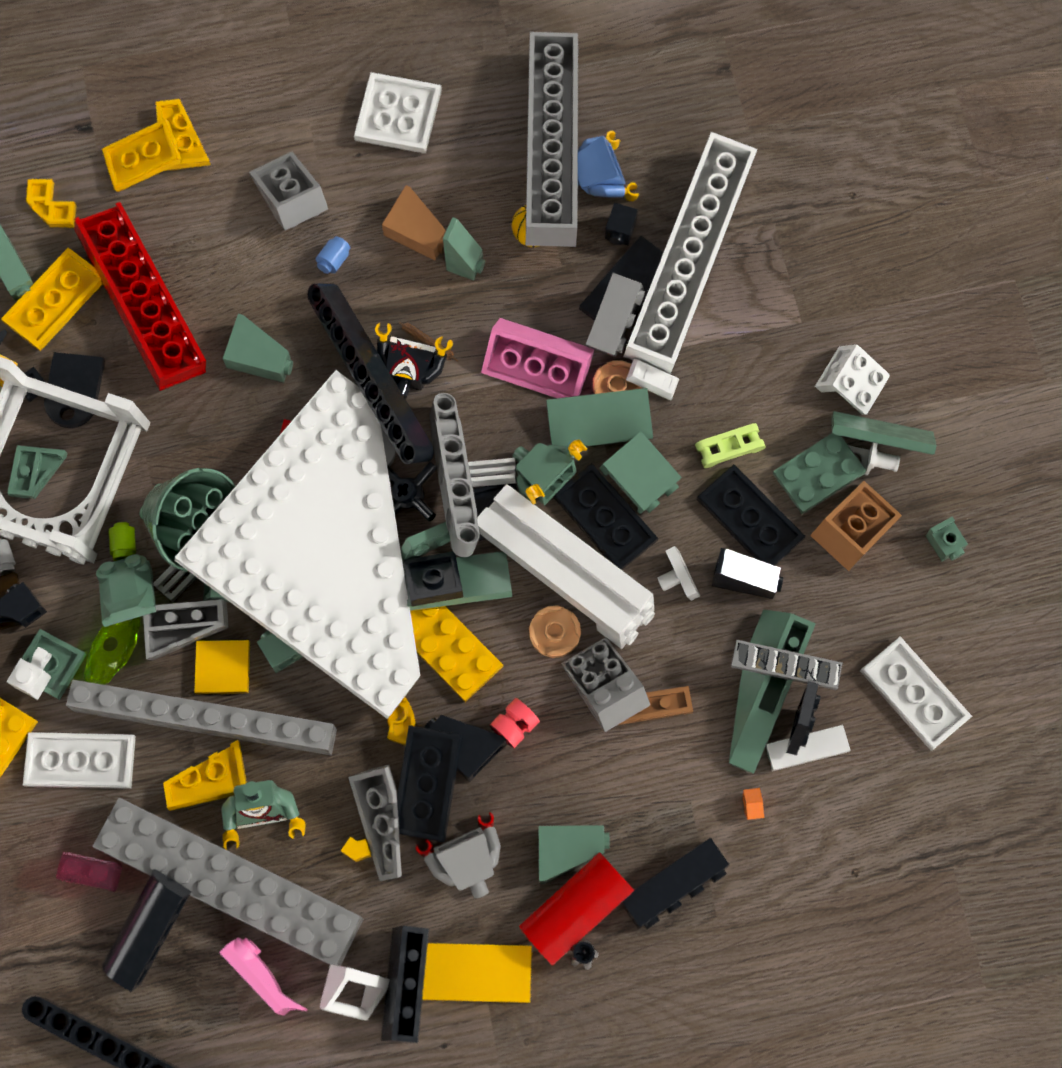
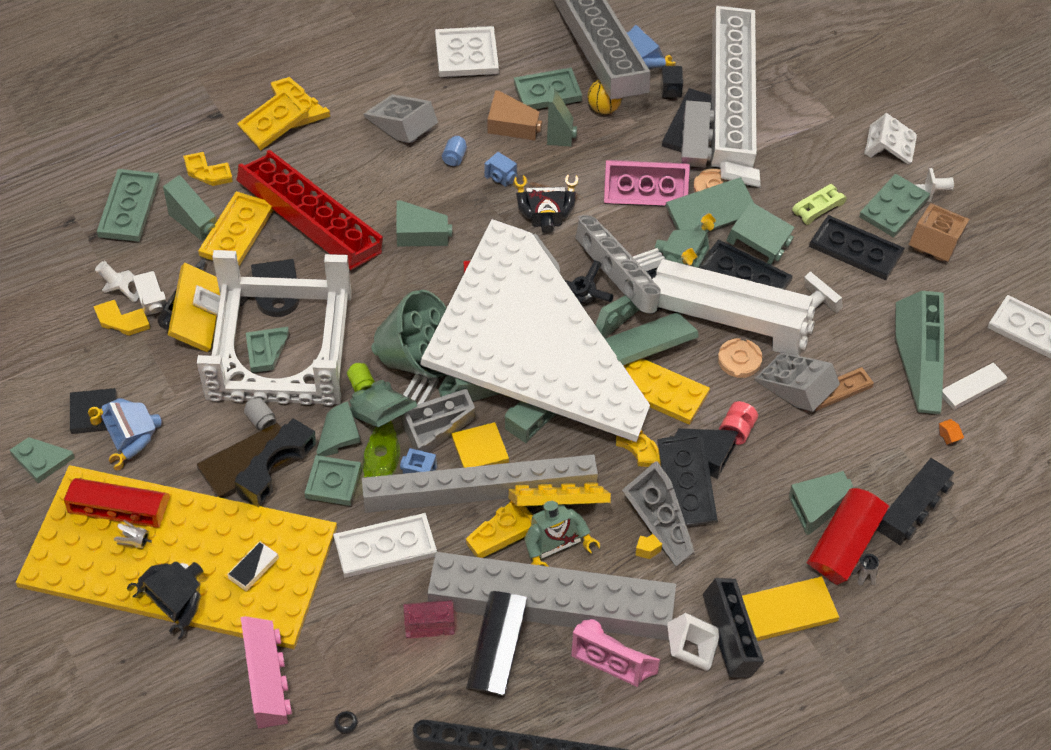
camera: 20 degrees left, 20 degrees down
white brick [7,647,52,700] -> none
black beam [307,283,434,464] -> none
black tile [403,551,463,607] -> none
light grey torso [416,812,501,898] -> none
slope [712,548,783,599] -> none
tile [731,640,842,690] -> none
black plate [786,681,821,756] -> none
sand green tile [831,411,937,455] -> none
sand green brick [925,517,968,562] -> none
none -> sand green slope [317,401,360,456]
none -> medium blue brick [400,448,437,474]
none -> medium blue brick [484,152,517,187]
none -> yellow plate [508,482,611,506]
none -> sand green plate [514,68,582,109]

